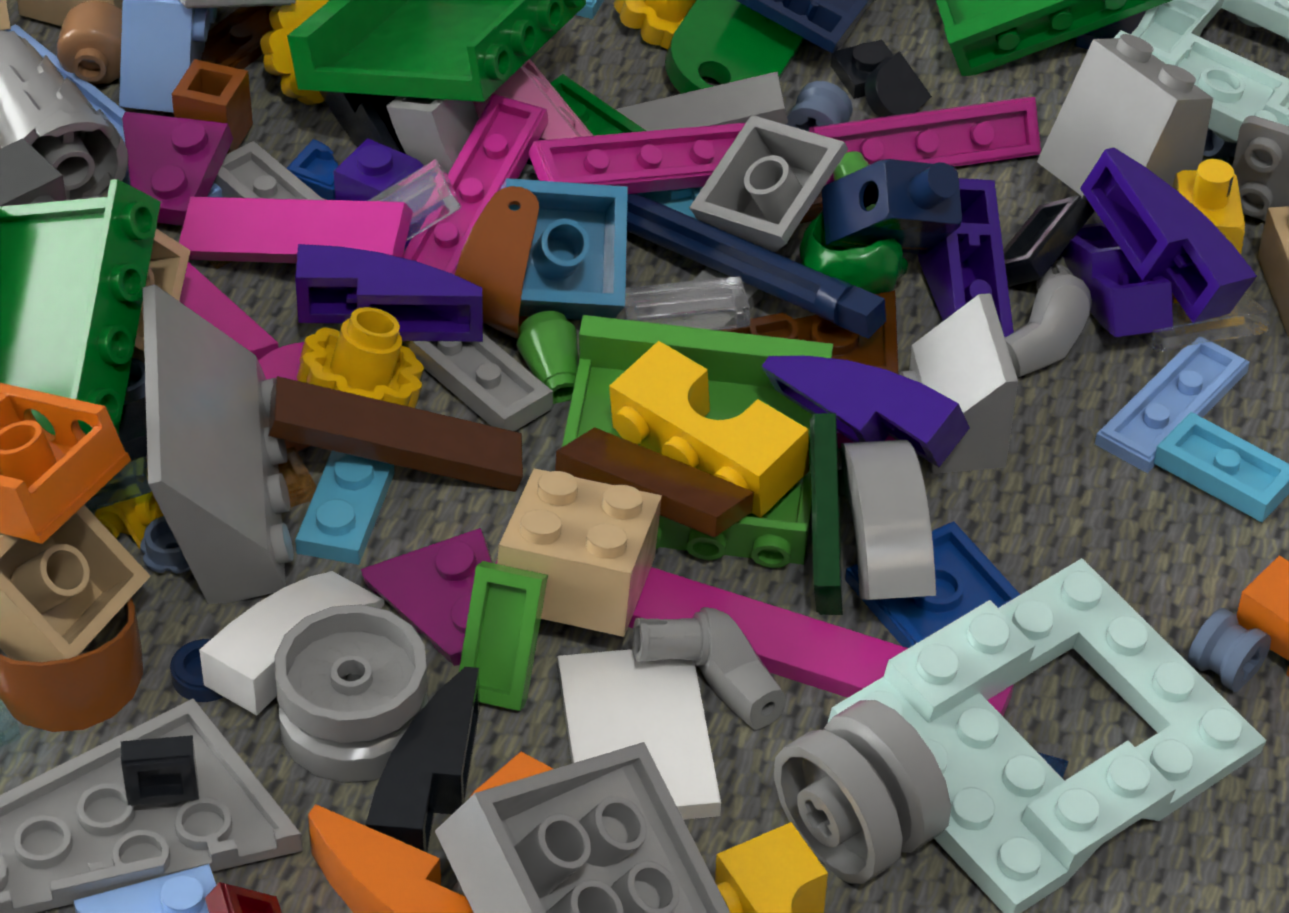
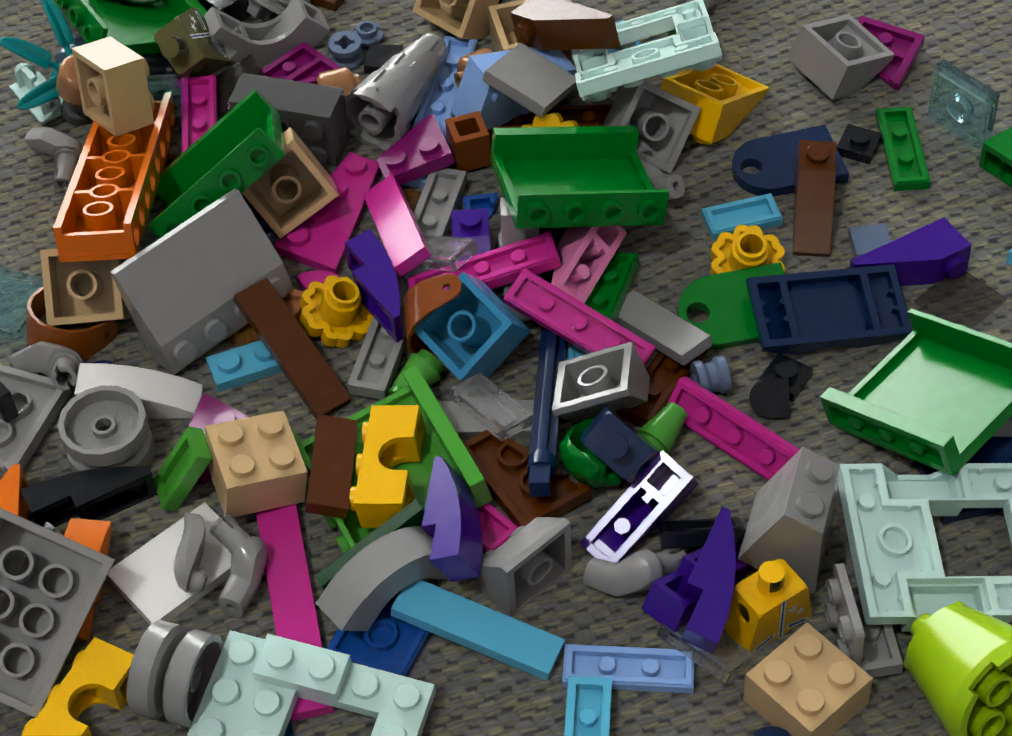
camera: 60 degrees right, 5 degrees up
none -> light grey arm [10,341,83,391]
none -> light grey arm [173,512,208,593]
none -> medium azure tile [391,580,565,681]

